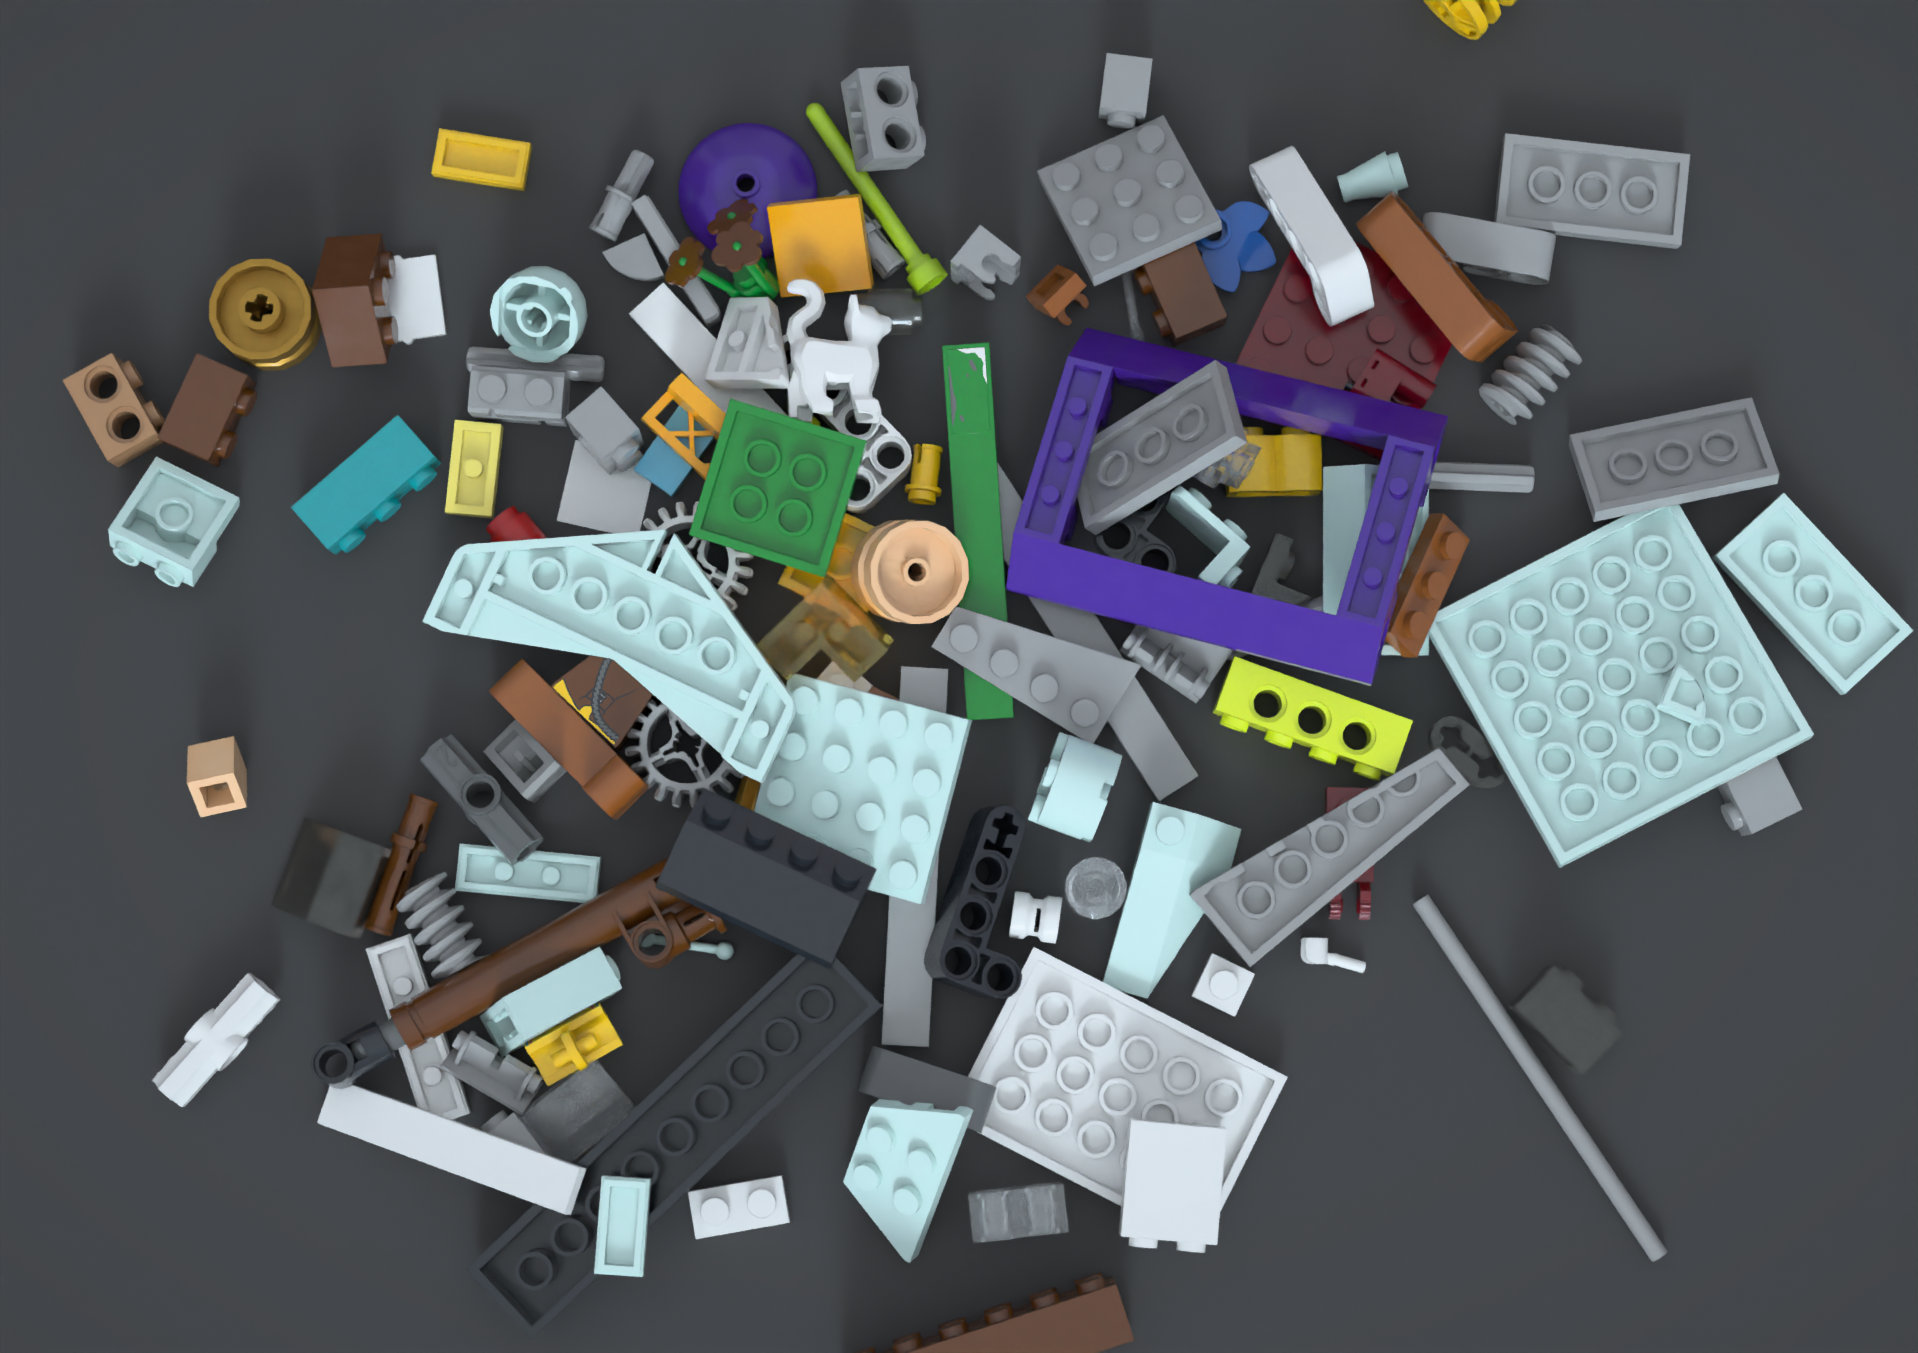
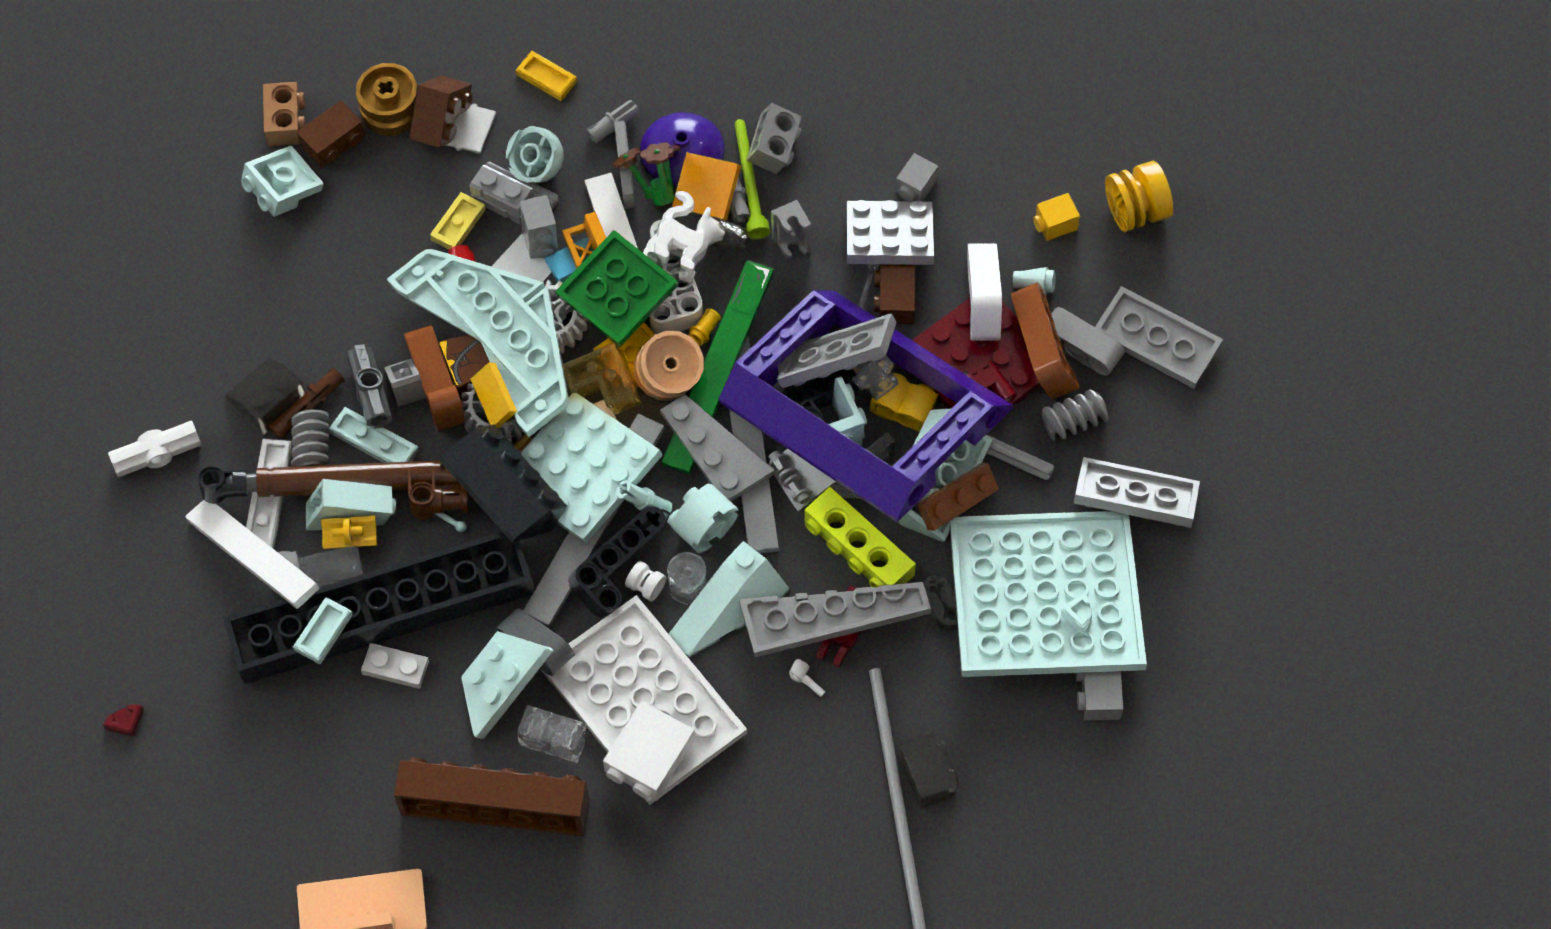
camera: 25 degrees right, 20 degrees down
light nougat brick [187,736,247,817] -> none
teal brick [291,415,441,555] -> none
light grey hinge [440,1030,544,1115] -> none
light grey tile [602,233,665,282] -> none
white wing [704,297,790,389] -> none
dark orange tile [1025,264,1089,326] -> none
white plate [1191,953,1255,1017] -> none
blue plate [1195,201,1276,293] -> none
light aqua plate [1712,493,1913,695] -> none
none -> yellow tile [471,362,517,428]
none -> light aqua pin [616,480,672,518]
none -> yellow brick [1033,193,1080,241]

